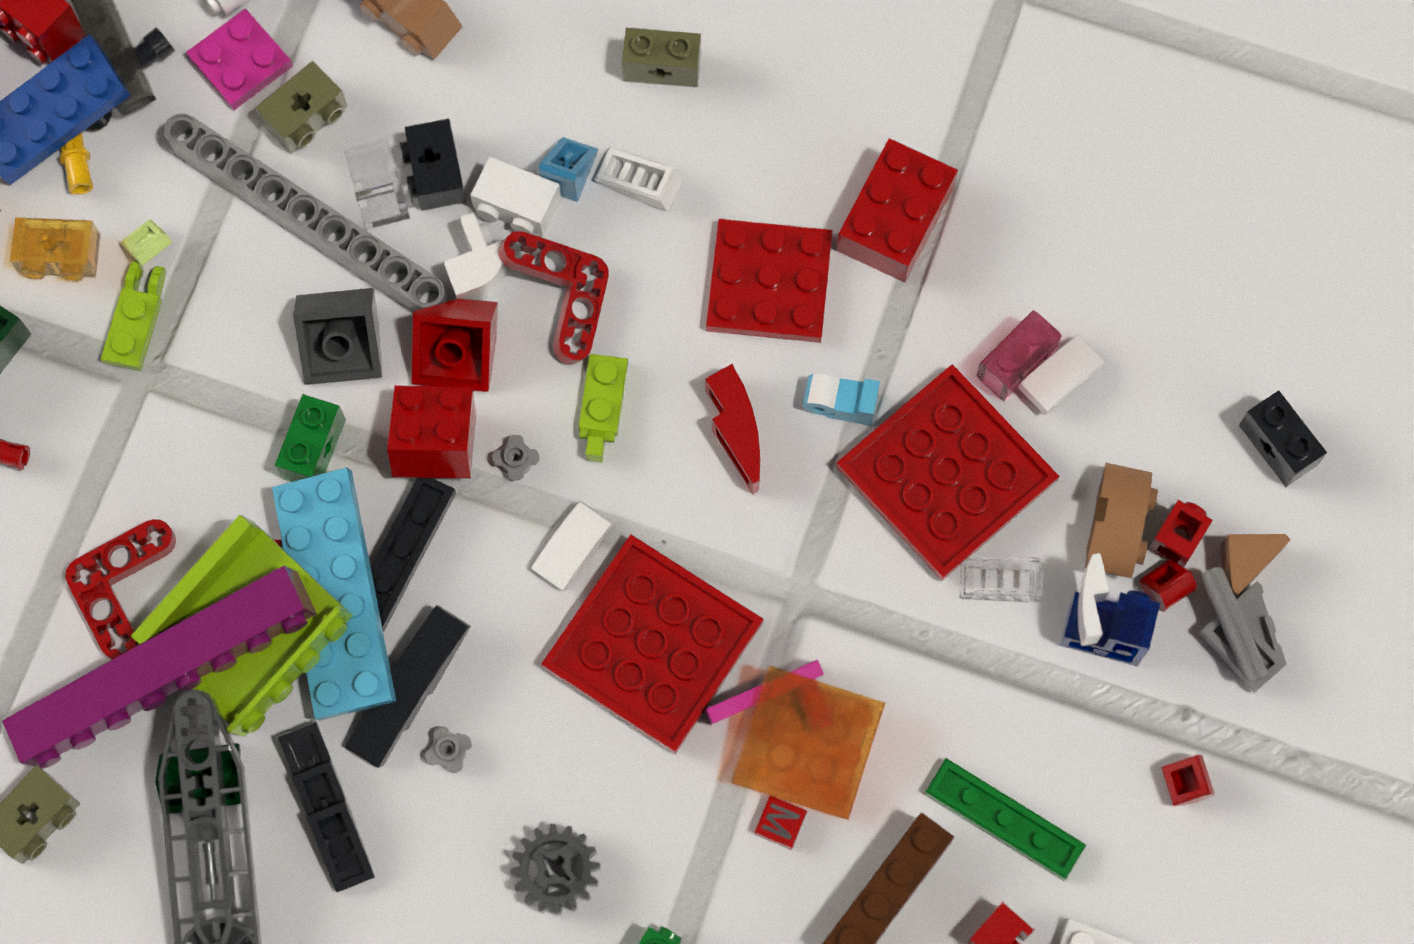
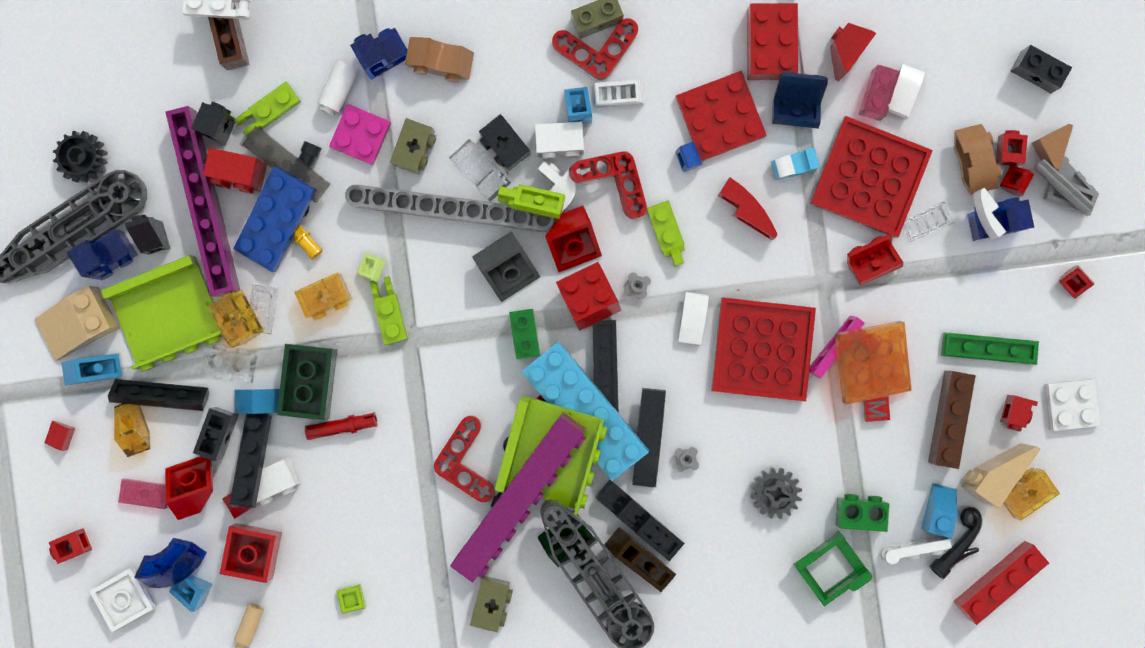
camera: 25 degrees left, 15 degrees up
none -> lime hinge [498,184,565,219]
none -> red beam [552,18,638,80]
none -> dark brown slope [604,527,676,592]
none -> blue brick [675,142,703,172]
none -> dark blue bracket [772,72,828,129]
none -> red slope [830,23,876,82]
none -> red bracket [847,234,904,286]

